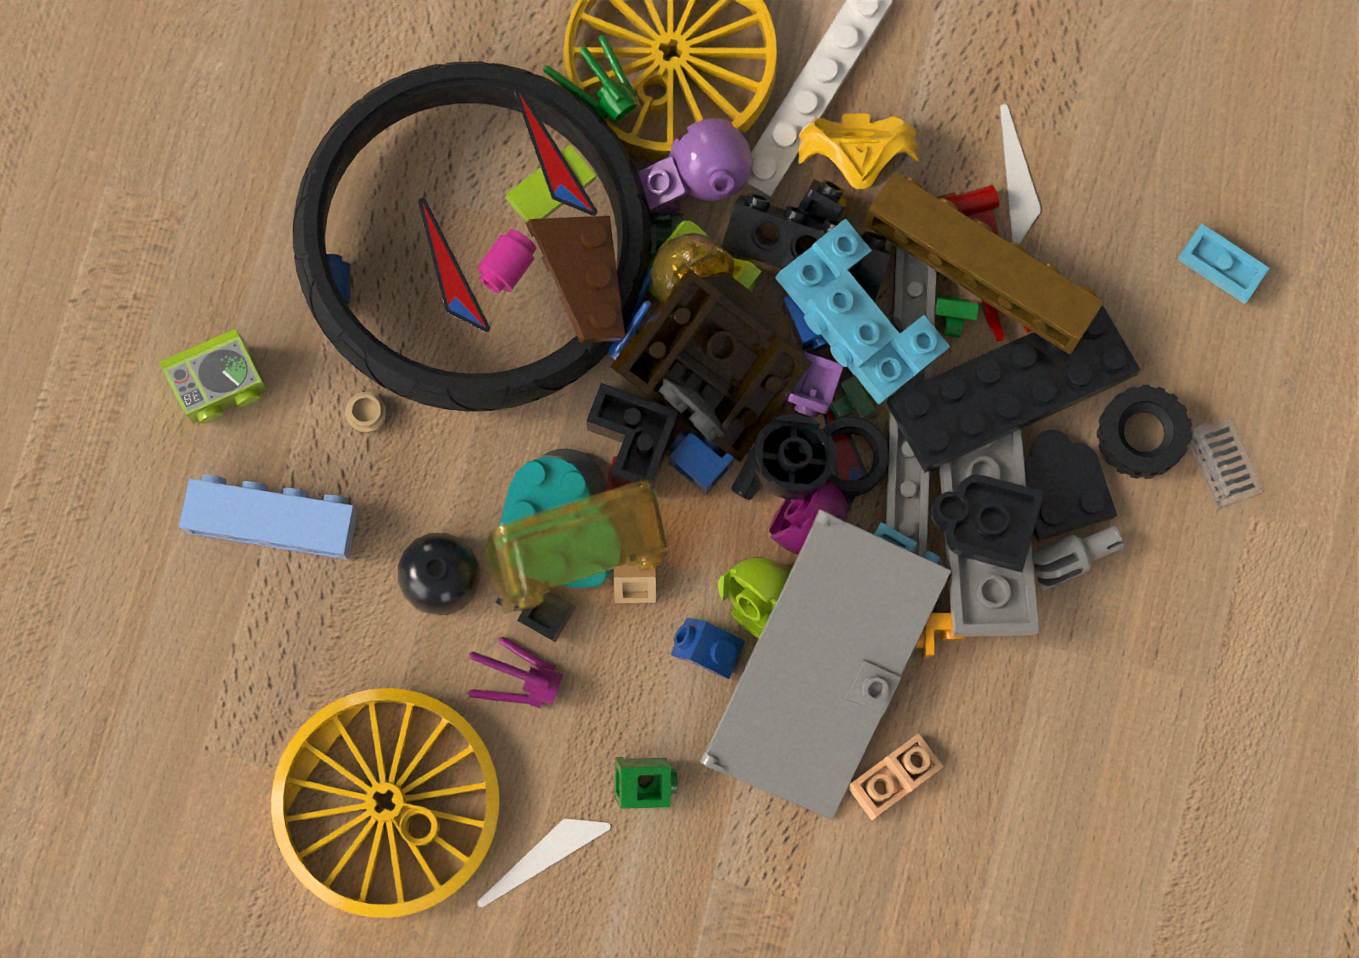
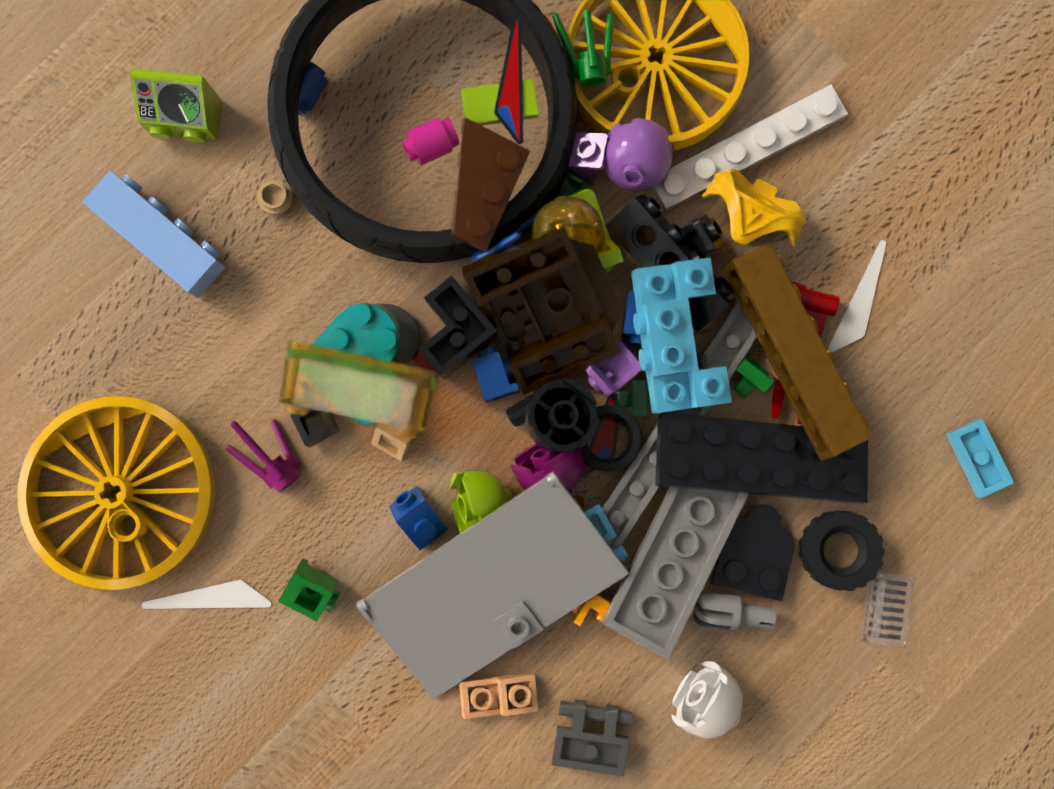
camera: 35 degrees right, 5 degrees up
black cylinder [398,533,480,615] -> none
sticker [418,198,490,332] -> none
dark grey dish [659,378,725,442] -> none
black plate [931,474,1045,573] -> none
none -> dark grey plate [552,699,632,776]
none -> white cylinder [672,661,743,739]

